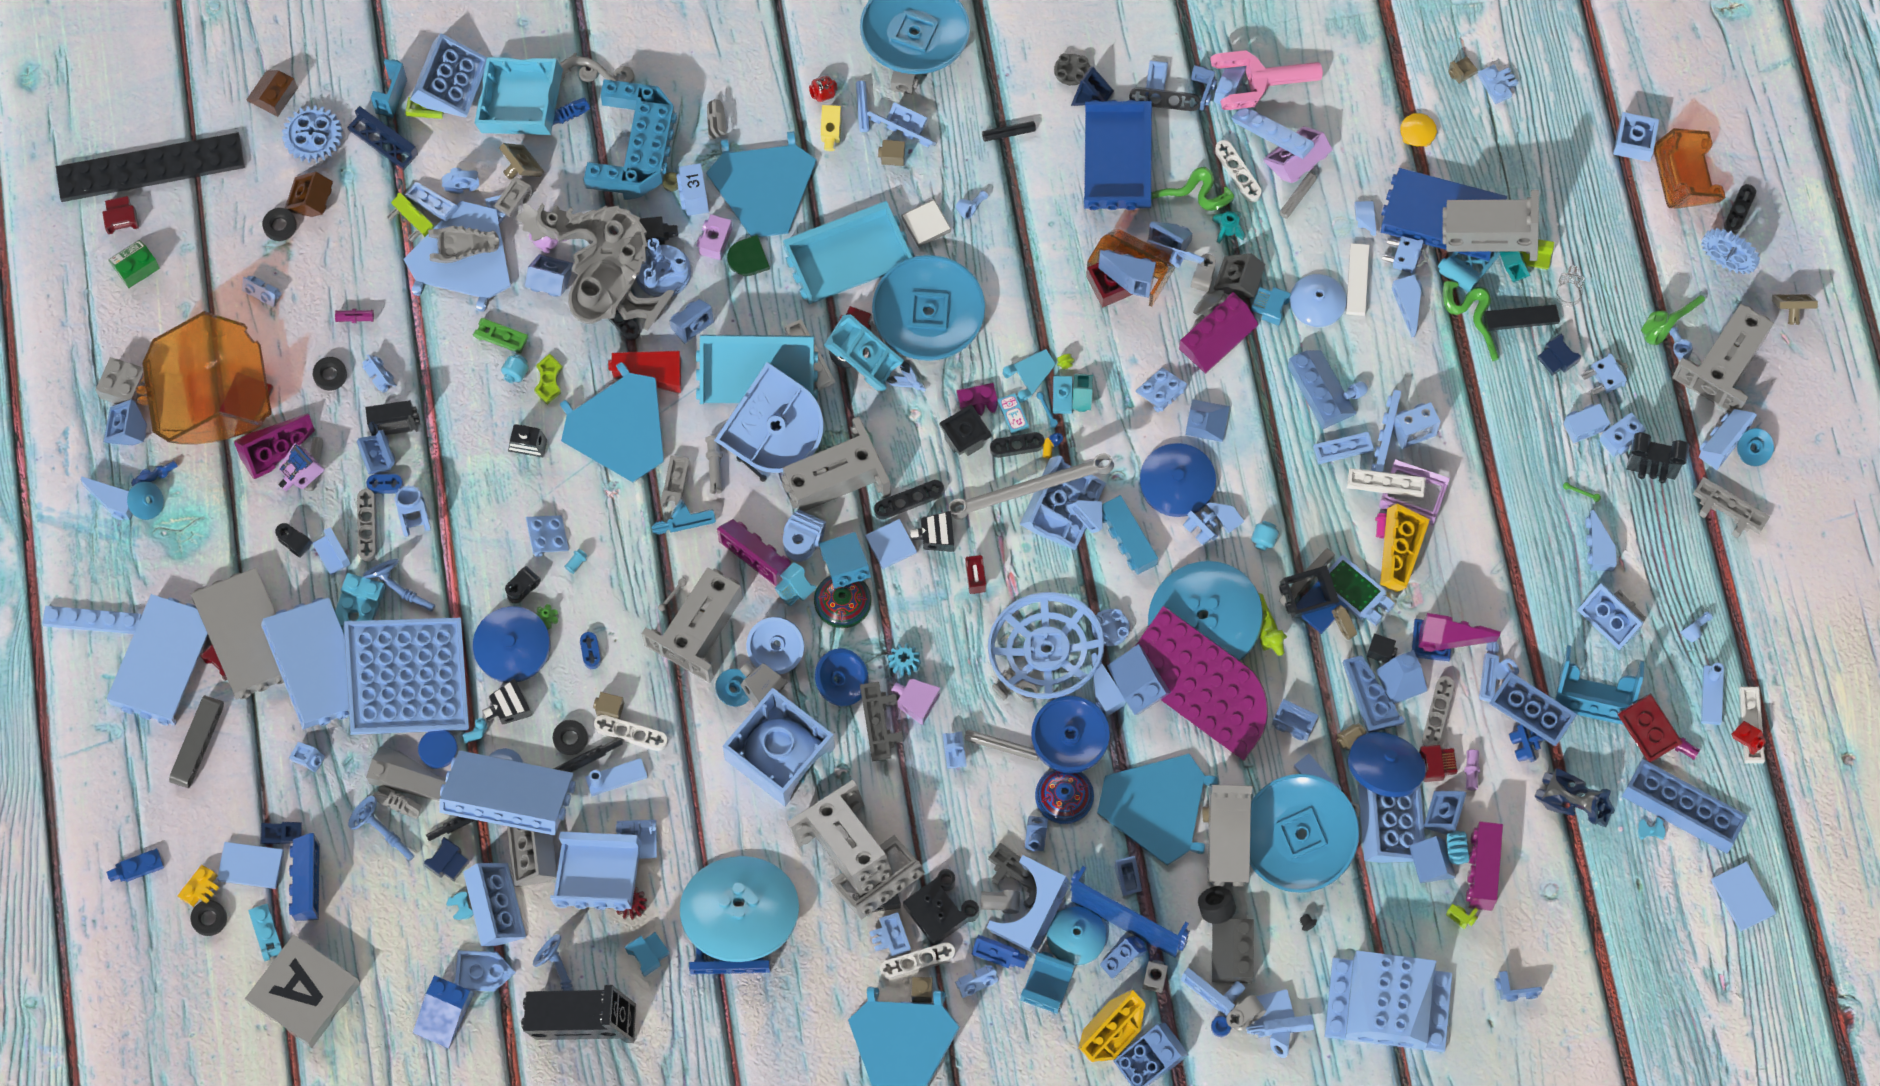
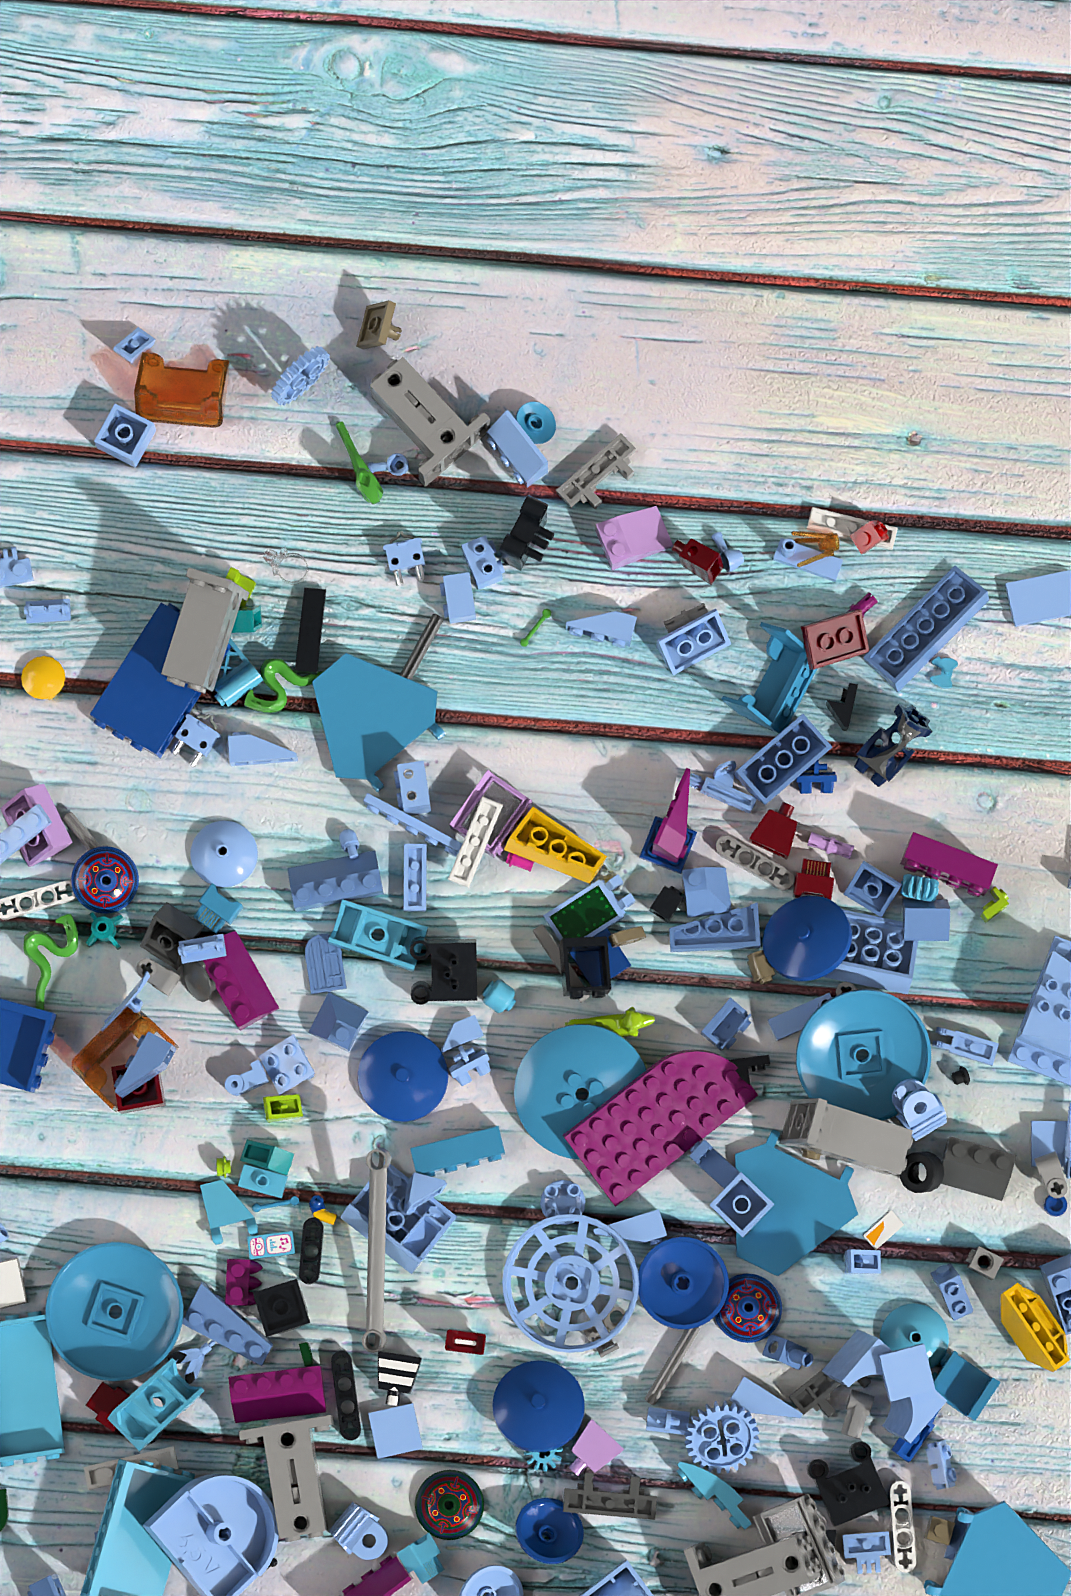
camera: 75 degrees left, 10 degrees up
dark azure panel [819,532,871,589] -> none
blue panel [1070,866,1190,958] -> none
medium blue slope [1107,644,1171,715] -> none
medium blue slope [1148,221,1193,251] -> none
light blue piece [1181,968,1245,1017] -> none
white tile [1346,243,1369,316] -> none
light blue slope [1354,201,1376,236] -> none
dark blue piece [1537,333,1581,376] -> none
black beam [1724,184,1756,234] -> none
none -> light blue hinge [24,599,71,623]
none -> dish [71,846,139,914]
none -> light blue slope [113,327,156,367]
none -> light blue hinge [178,934,227,964]
none -> medium blue wing [182,1282,273,1366]
none -> light blue leg [225,1060,269,1096]
none -> magenta slope [228,1366,326,1423]
none -> lime slope [263,1094,303,1123]
none -> dark green tile [299,1342,314,1367]
none -> medium blue window [305,934,347,994]
none -> dark azure flag [312,653,445,793]
none -> medium azure piece [328,899,428,972]
none -> dark grey axle [400,614,443,680]
none -> black piece [410,936,477,1005]
none -> blue dish [492,1361,585,1452]
none -> lavender slope [595,506,673,571]
none -> dark red torso [672,538,724,585]
none -> medium azure slope [676,1462,752,1530]
none -> light blue gear [684,1401,760,1474]
none -> medium blue bracket [689,1139,740,1189]
none -> light blue brick [710,1172,774,1237]
none -> black slope [729,1055,770,1085]
none -> light blue slope [729,1377,803,1418]
none -> dark red torso [748,802,798,860]
none -> clear orange plant [791,531,839,567]
none -> black slope [826,683,858,731]
none -> white sticker [863,1211,904,1250]
none -> light blue tile [878,1343,935,1402]
none -> light blue piece [892,1079,947,1141]
none -> light blue hinge [932,1027,999,1066]

